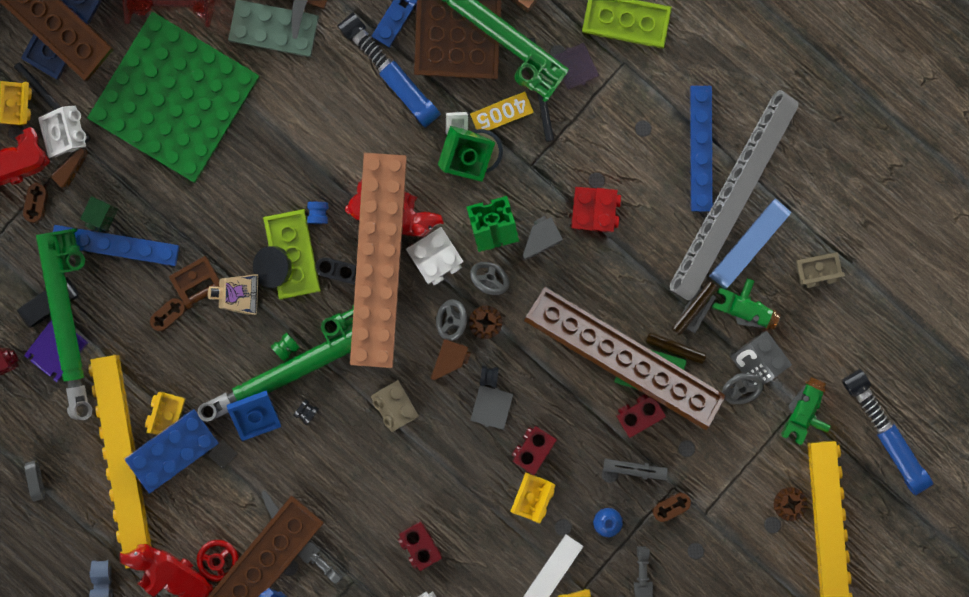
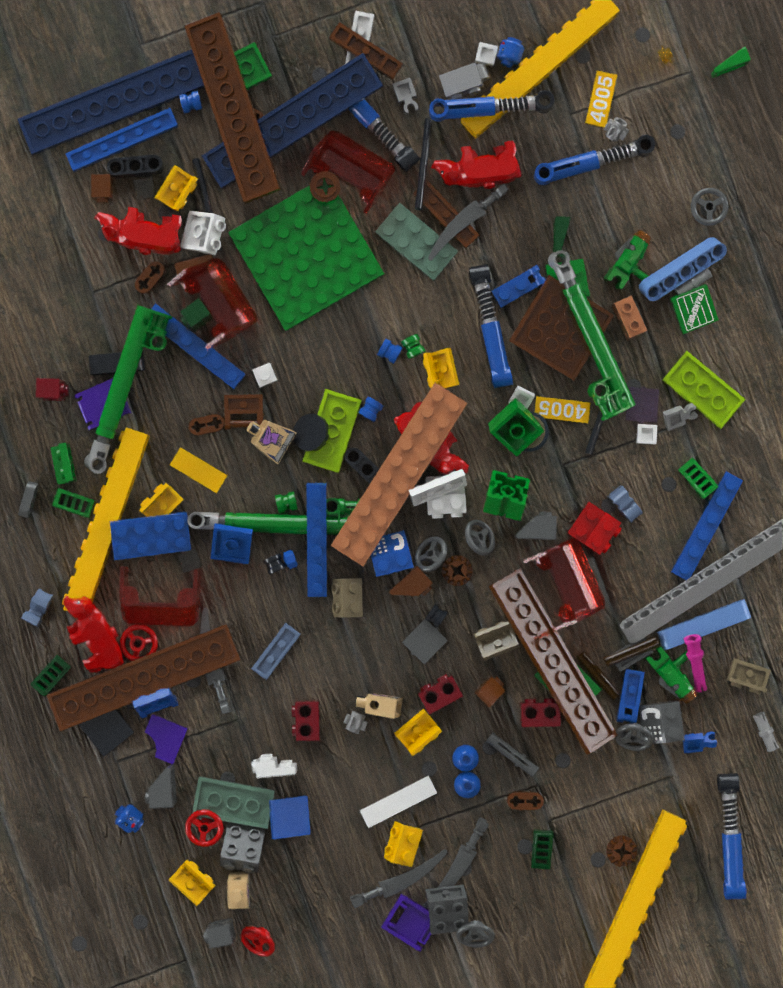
camera: 30 degrees right, 0 degrees up
green piece [781,377,831,445] -> none
none -> green bracket [51,442,77,485]
none -> green slope [51,488,95,518]
none -> clear red windscreen [119,566,201,626]
none -> clear red windscreen [167,258,257,350]
none -> yellow sticker [170,447,227,493]
none -> sand blue tile [251,623,301,680]
none -> white plate [252,363,277,388]
none -> blue tile [283,550,298,569]
none -> blue plate [307,483,327,597]
none -> reddish brown gear [310,171,340,202]
none -> light grey gear [343,711,368,734]
none -> tan torso [356,693,403,718]
none -> blue slope [371,530,414,577]
none -> blue wheel [377,339,403,364]
none -> green wheel [401,334,426,359]
none -> white plate [409,469,467,506]
none -> yellow bracket [423,348,459,389]
none -> blue brick [452,745,479,772]
none -> dark tan bracket [474,621,520,661]
none -> reddish brown slope [474,676,505,708]
none -> clear red windscreen [523,538,605,631]
none -> dark green slope [531,829,554,869]
none -> sand blue leg [607,485,643,523]
none -> blue plate [616,669,645,724]
none -> white plate [636,424,657,445]
none -> light grey plate [663,403,698,431]
none -> green slope [678,457,719,499]
none -> blue plate [683,732,717,753]
none -> dark pink pin [684,634,707,692]
none -> light grey pin [753,712,779,752]

